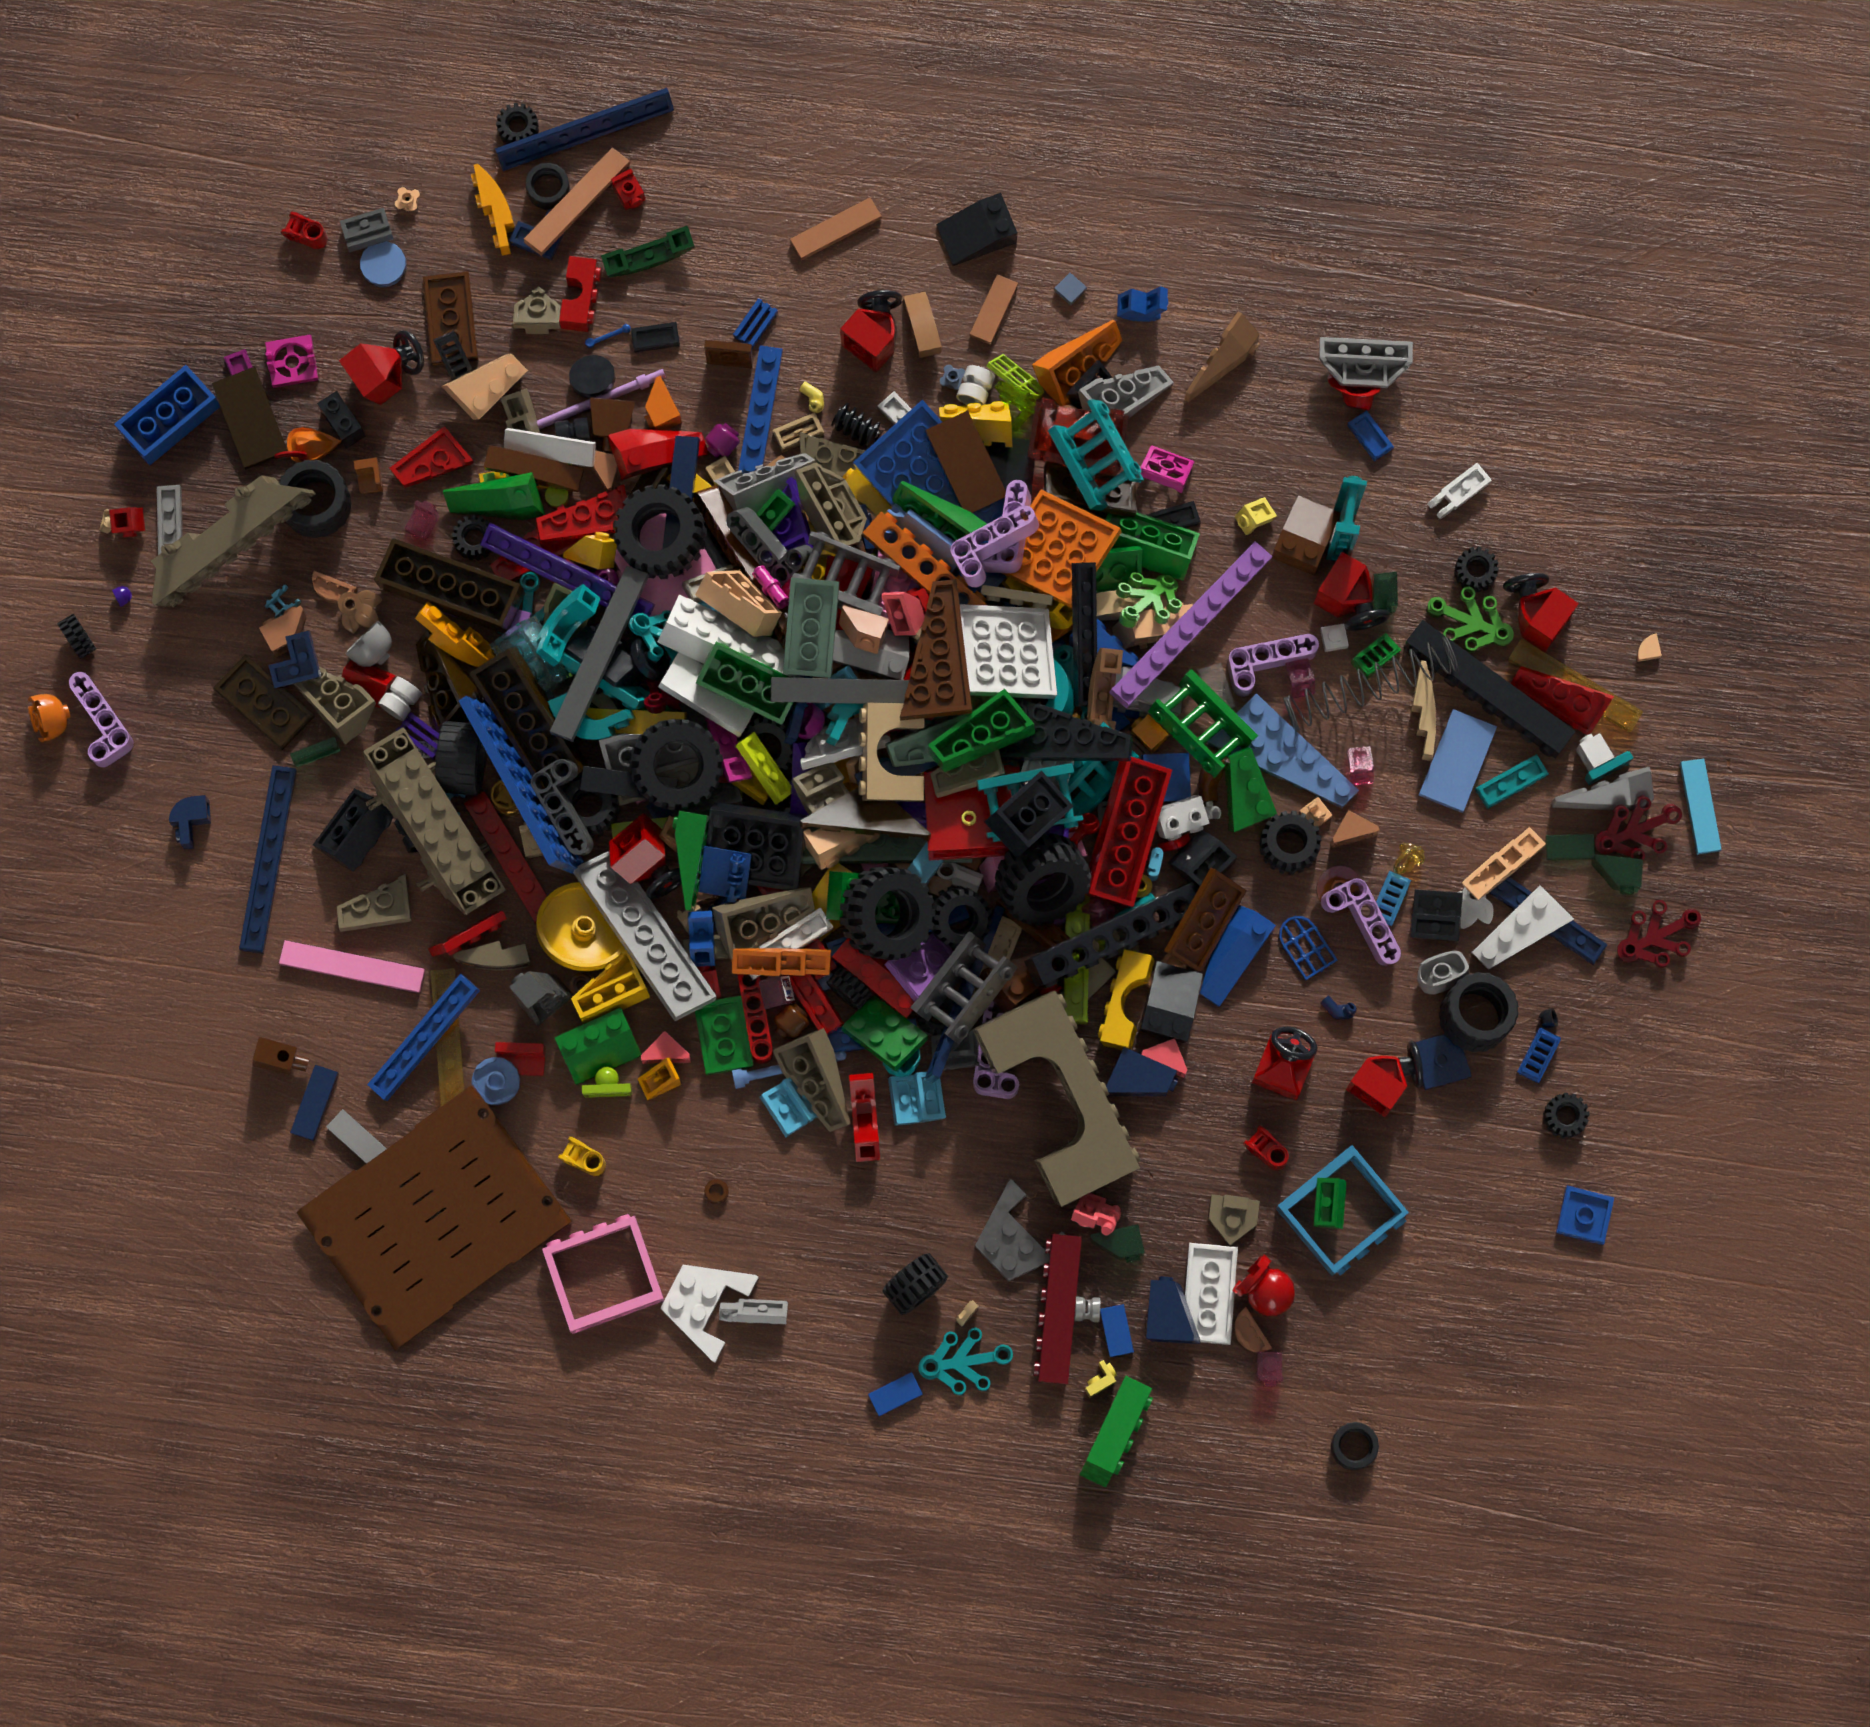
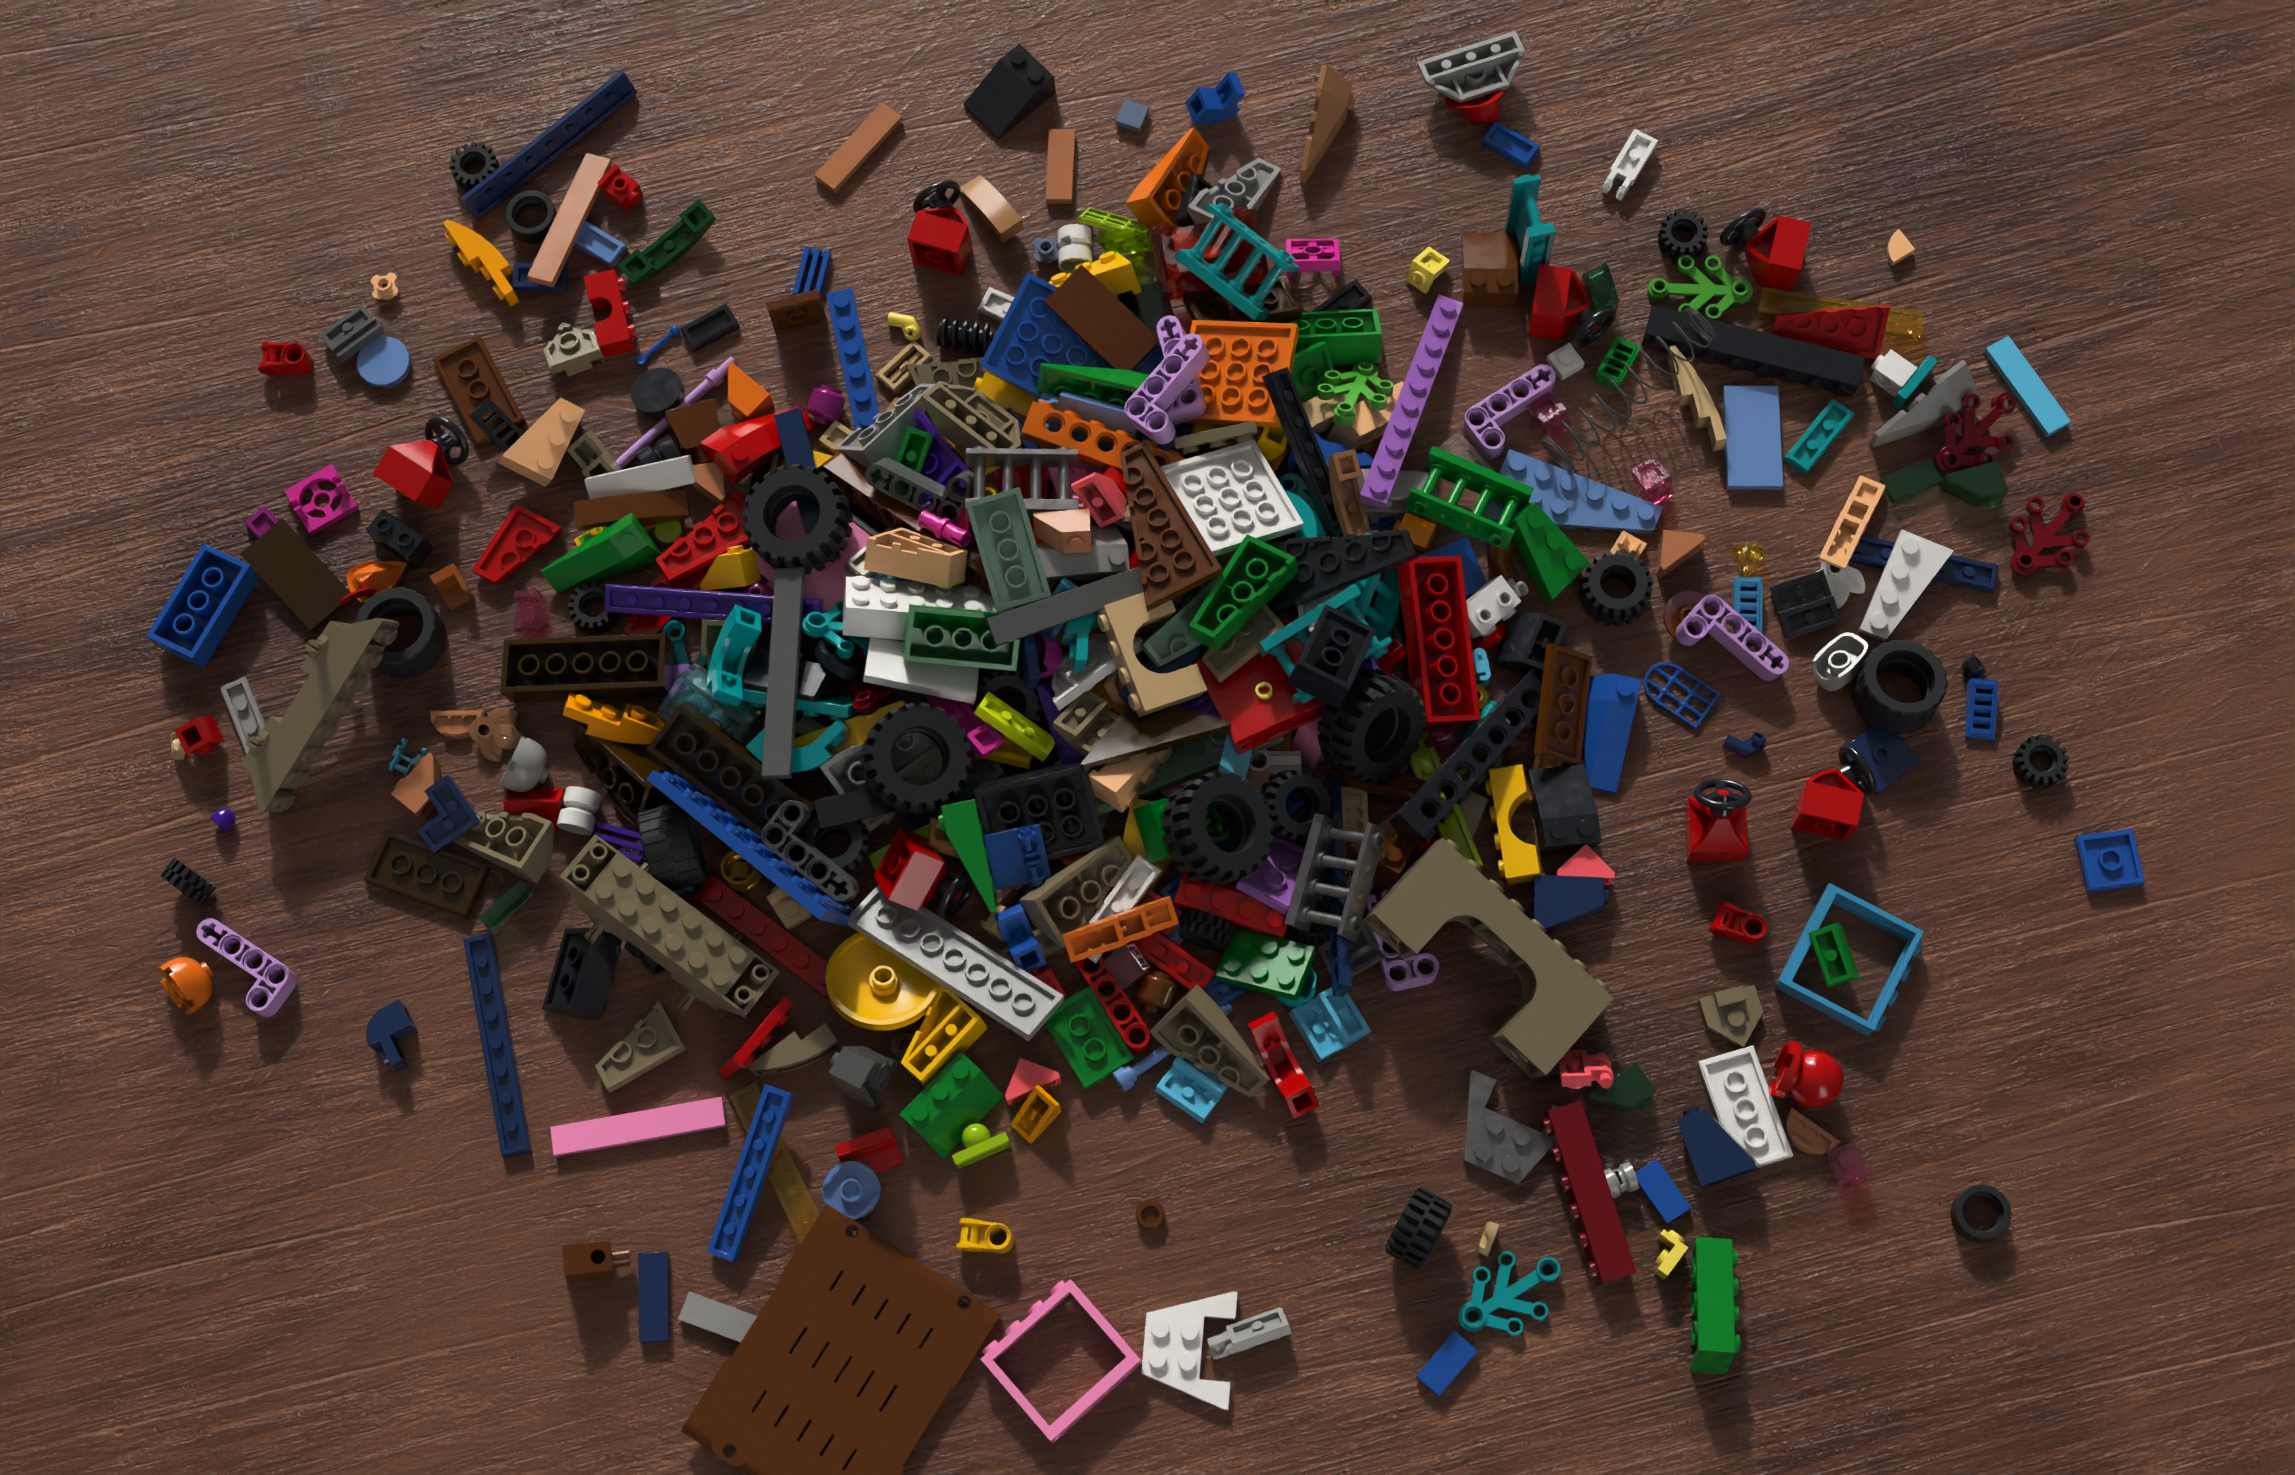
camera: 15 degrees left, 5 degrees down
none -> medium blue tile [574,220,628,269]

